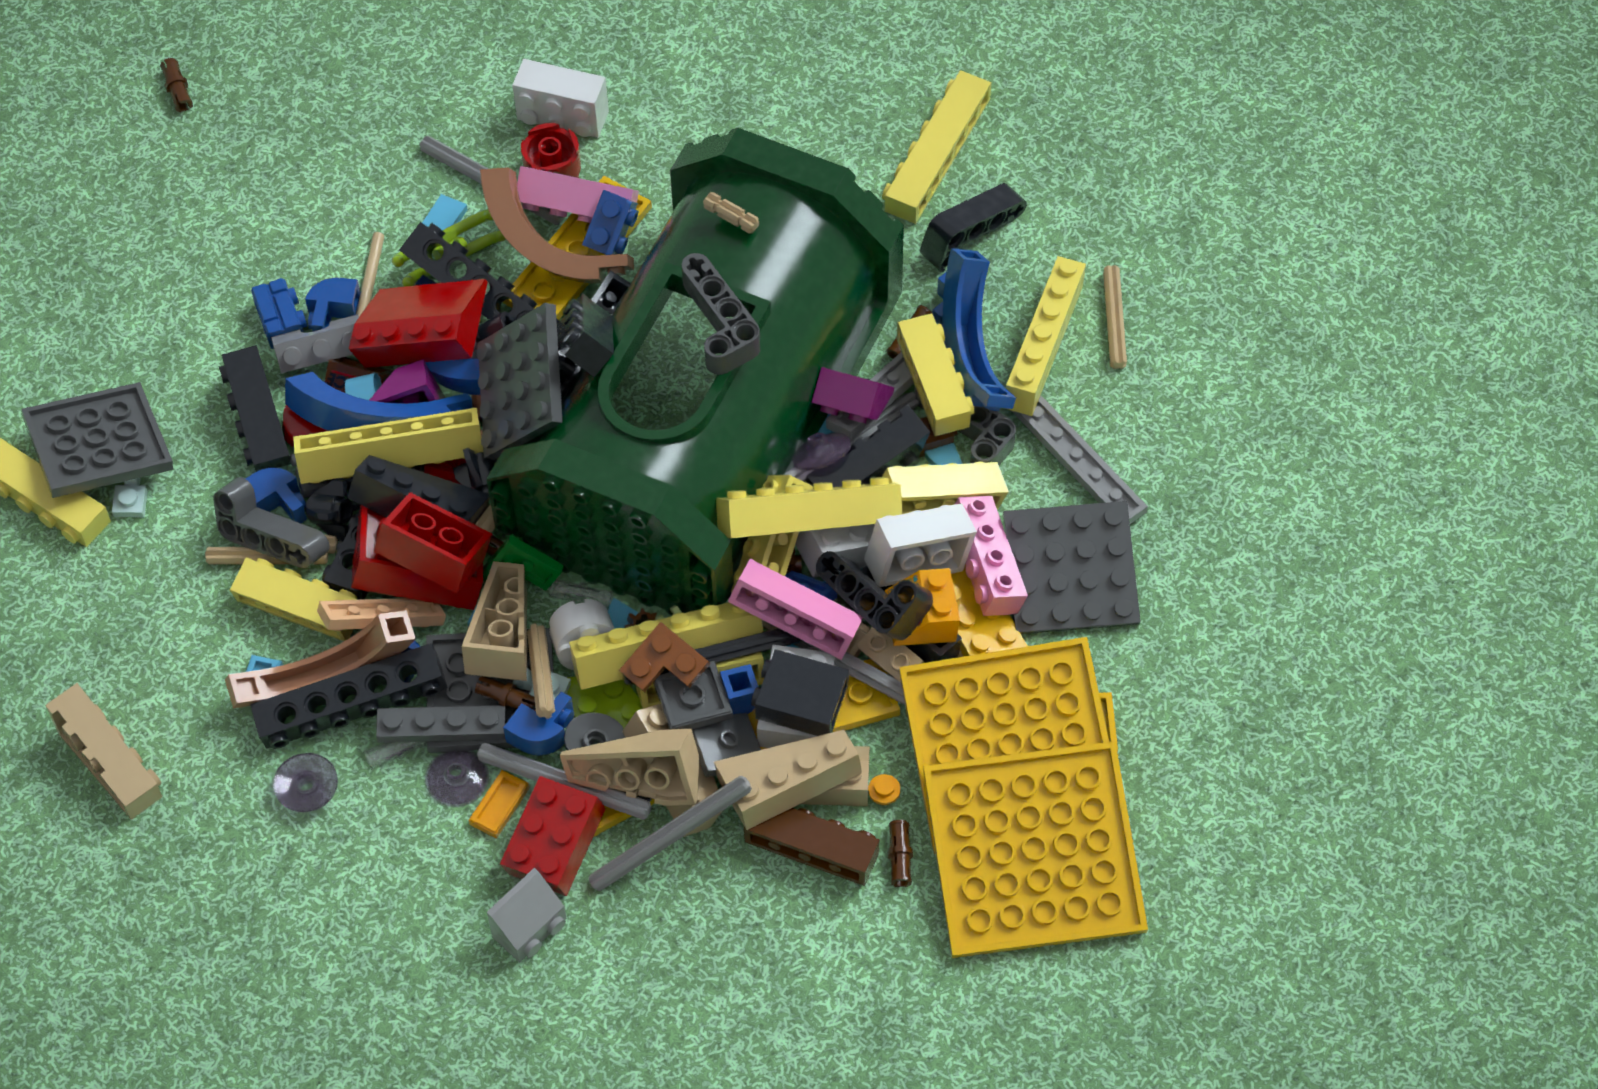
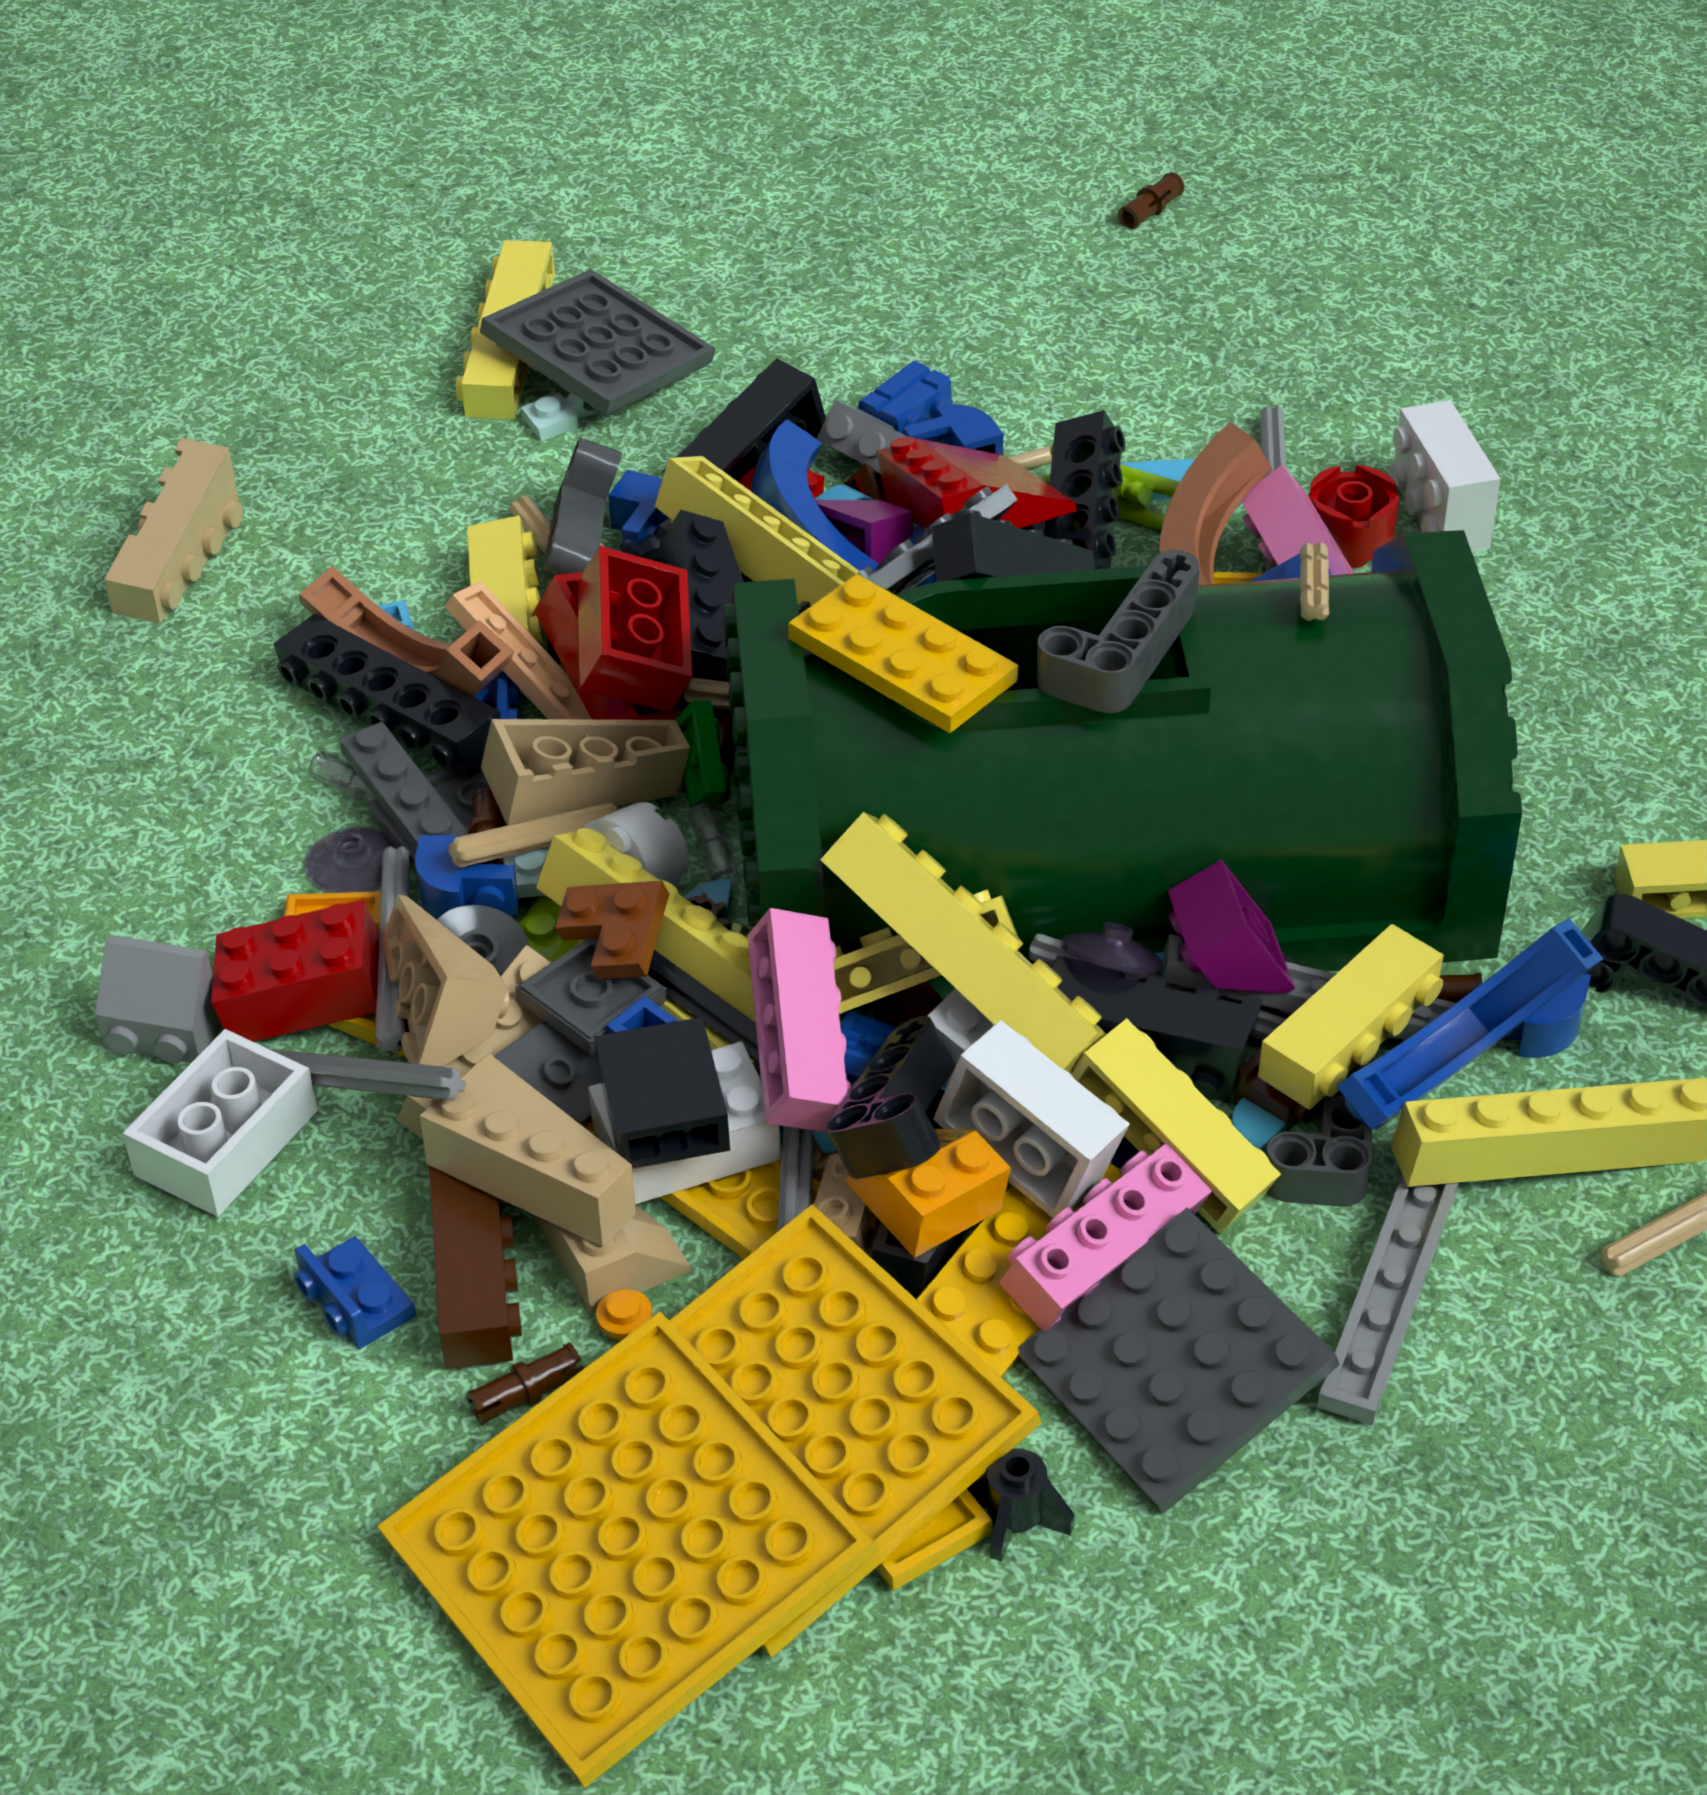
camera: 60 degrees right, 15 degrees down
dish [273,753,338,812] -> none
none -> white brick [122,1029,318,1217]
none -> blue bracket [293,1236,416,1350]
none -> yellow plate [788,574,1019,733]
none -> black brick [967,1448,1075,1562]

